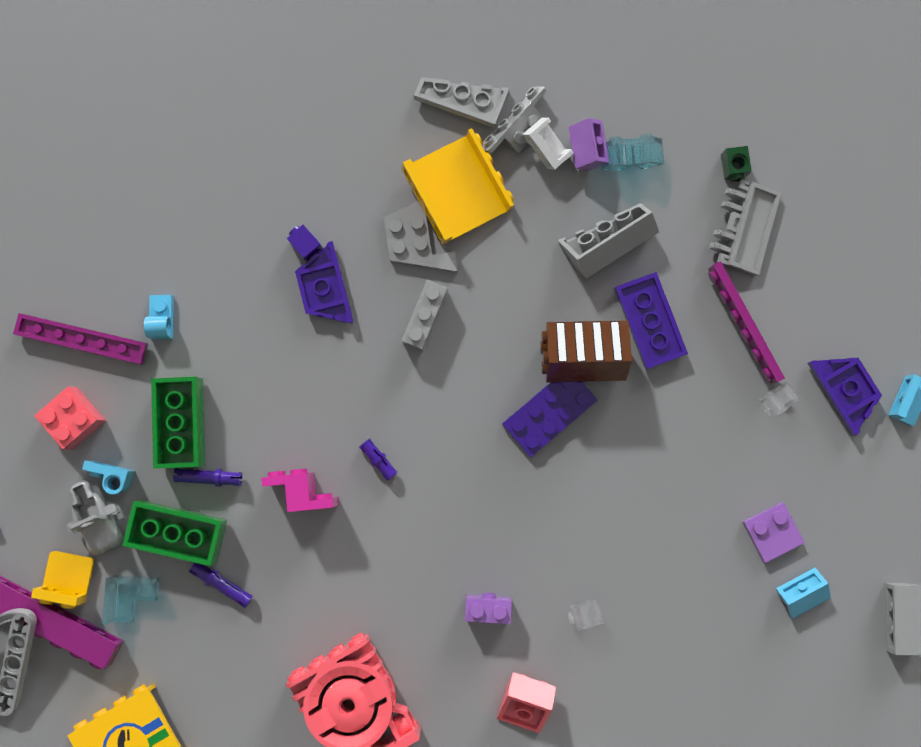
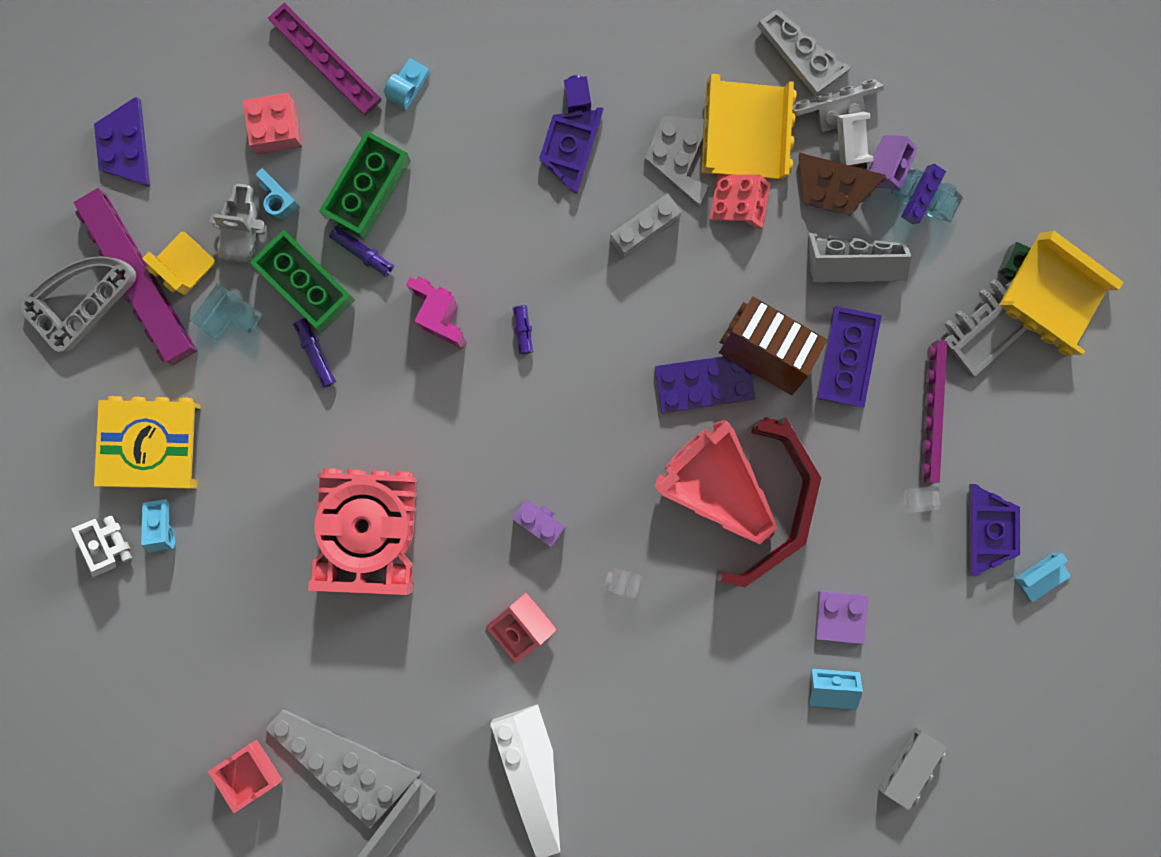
camera: 30 degrees right, 0 degrees up
none -> coral cone [655,420,777,544]
none -> coral bracket [710,174,771,229]
none -> dark red panel [716,417,821,588]
none -> reddish brown wing [798,153,886,216]
none -> dark purple piece [901,164,946,225]
none -> yellow panel [999,231,1123,356]

